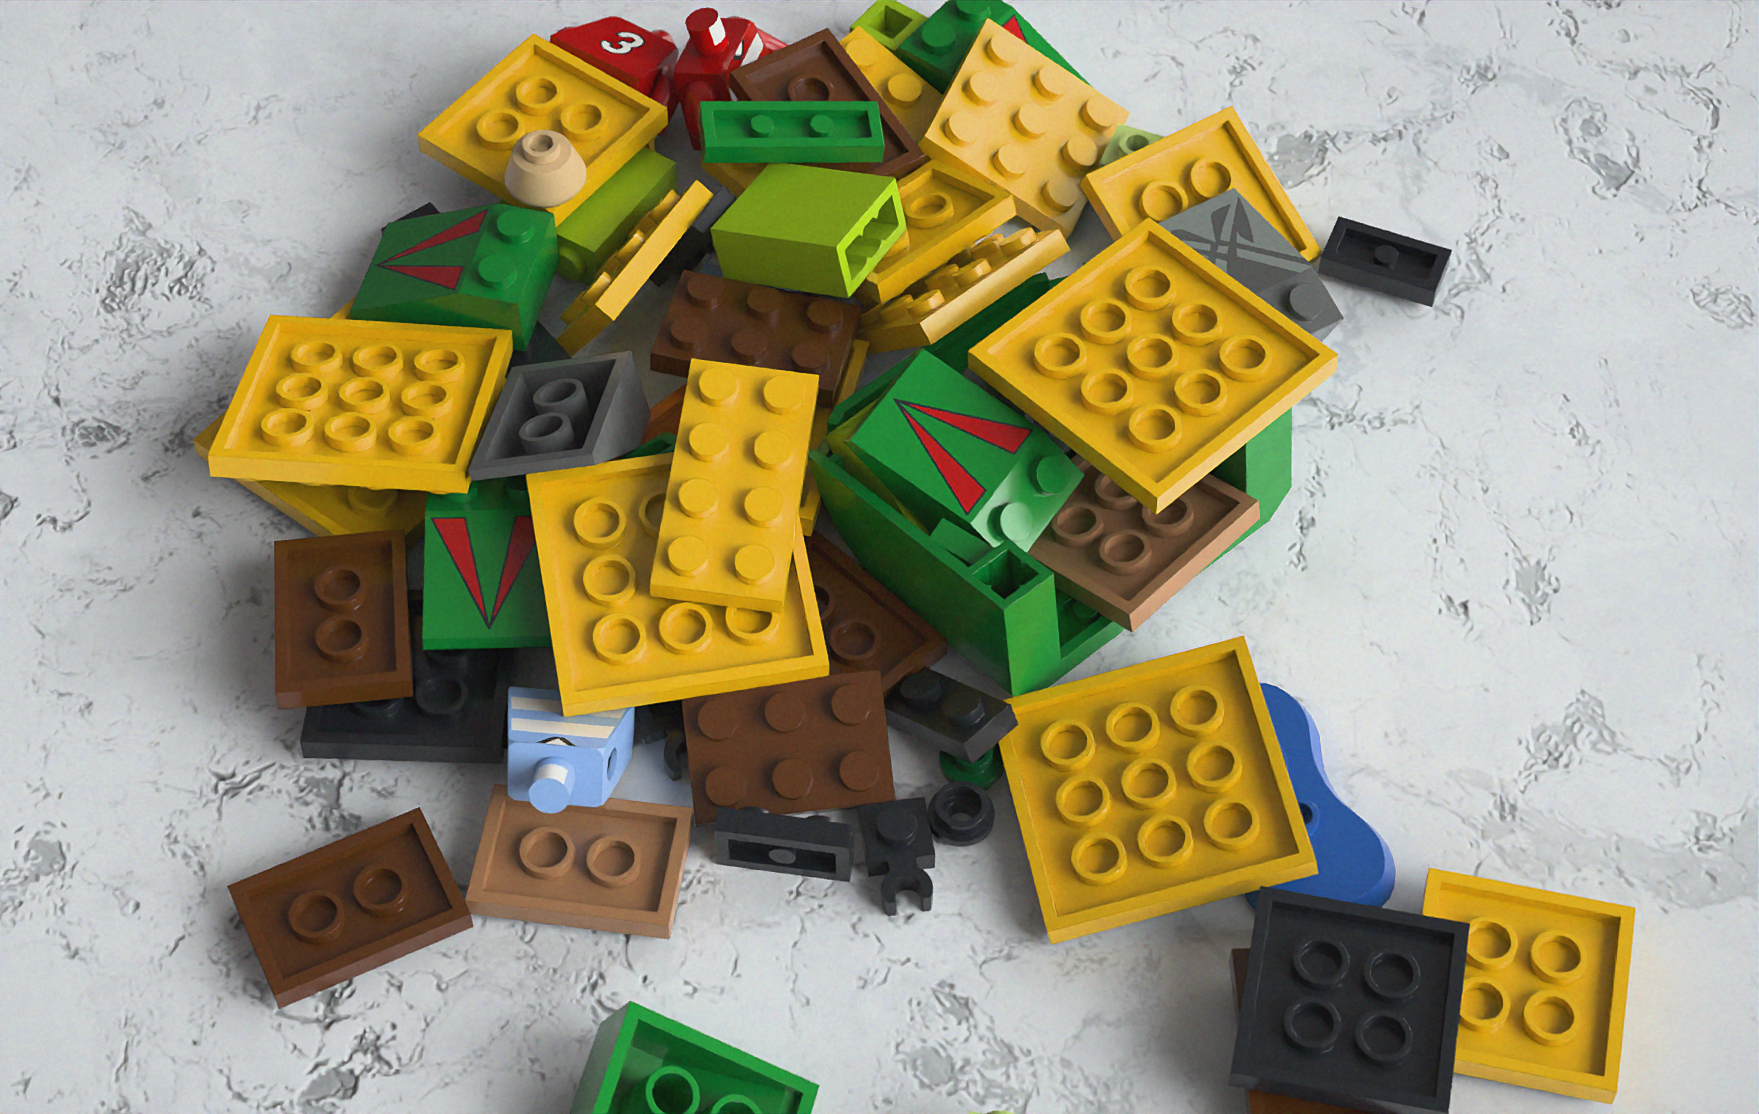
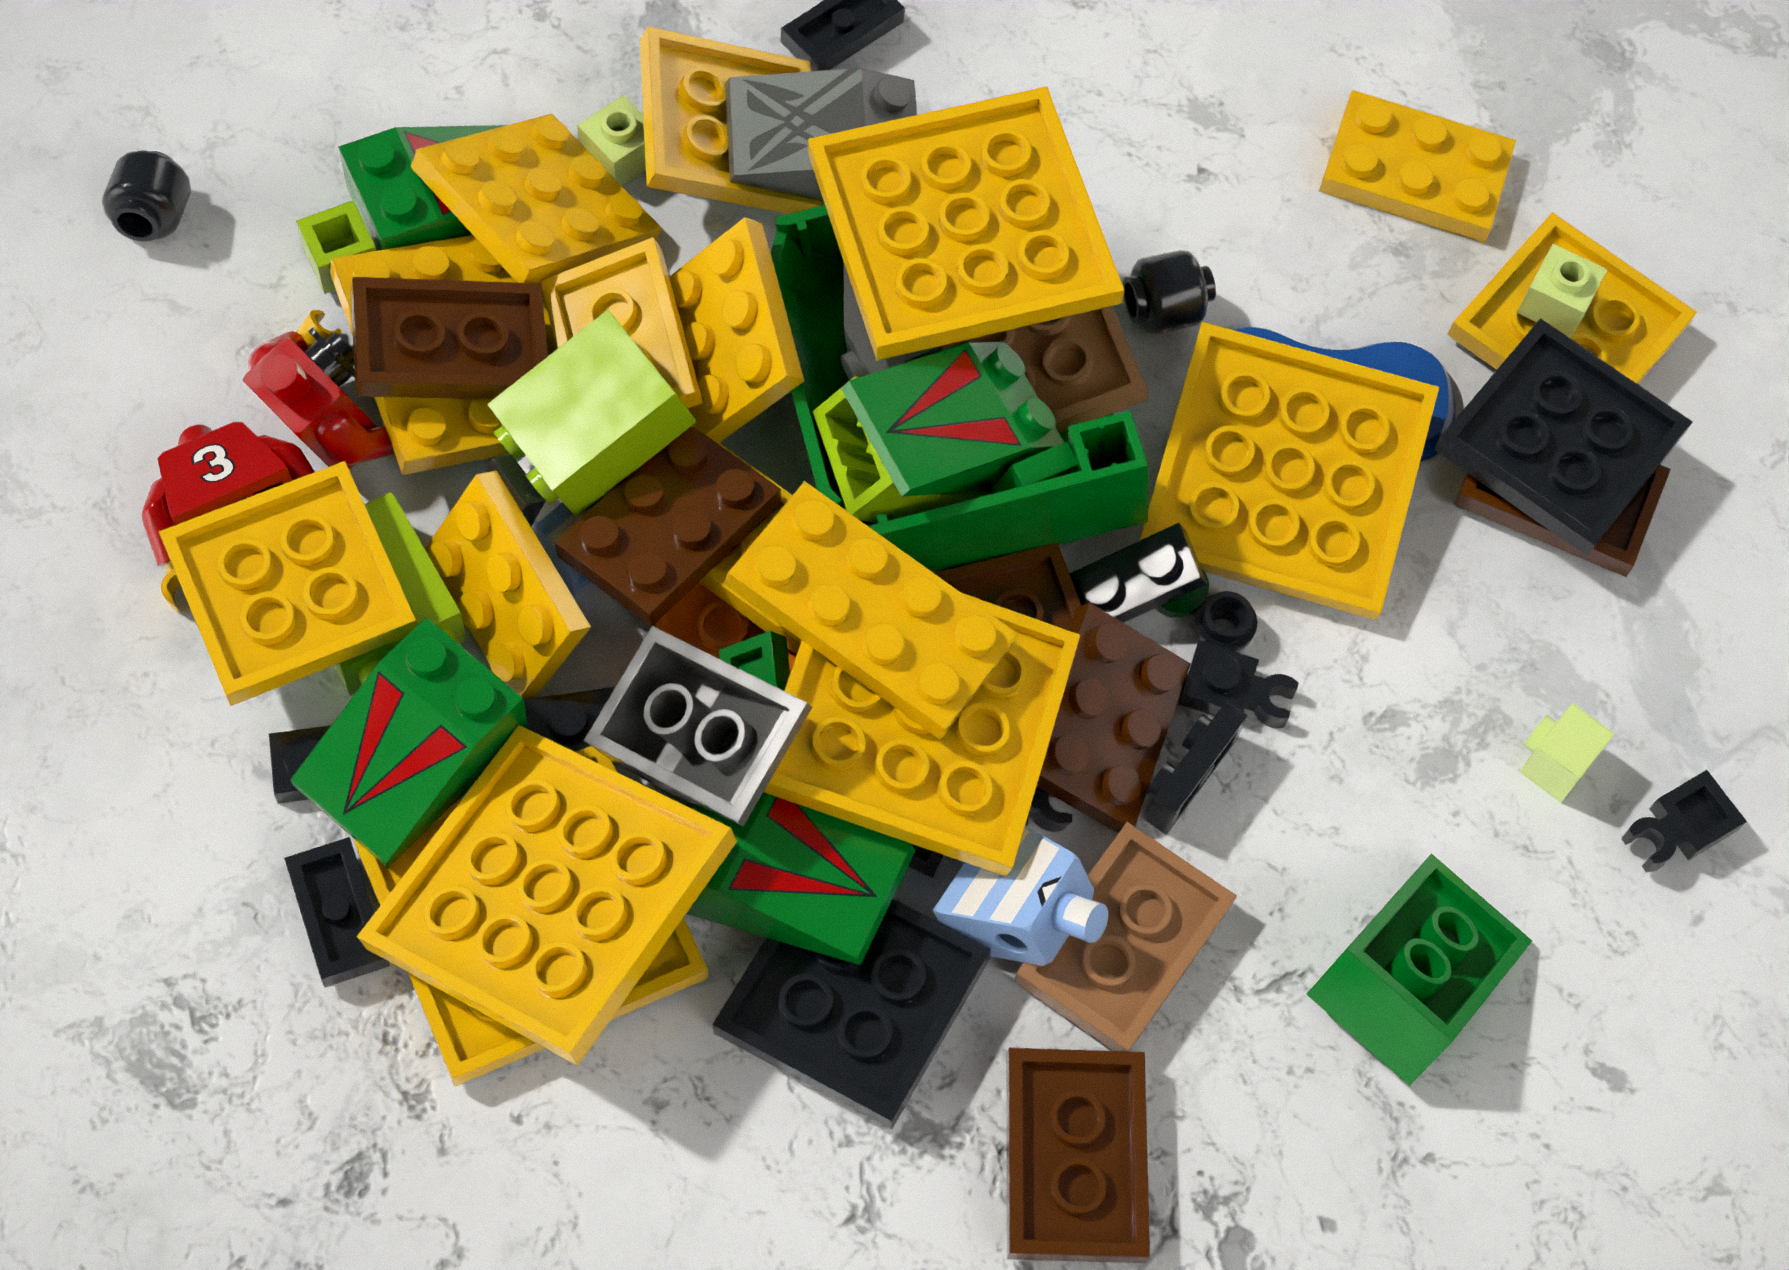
camera: 70 degrees left, 10 degrees up
reddish brown plate [274,529,413,710] -> none
tan cone [504,130,587,208] -> none
green plate [698,101,885,163] -> none
none -> black plate [284,837,390,988]
none -> black head [1123,250,1216,334]
none -> yellow plate [1319,90,1516,243]
none -> yellowish green plate [1517,244,1608,338]

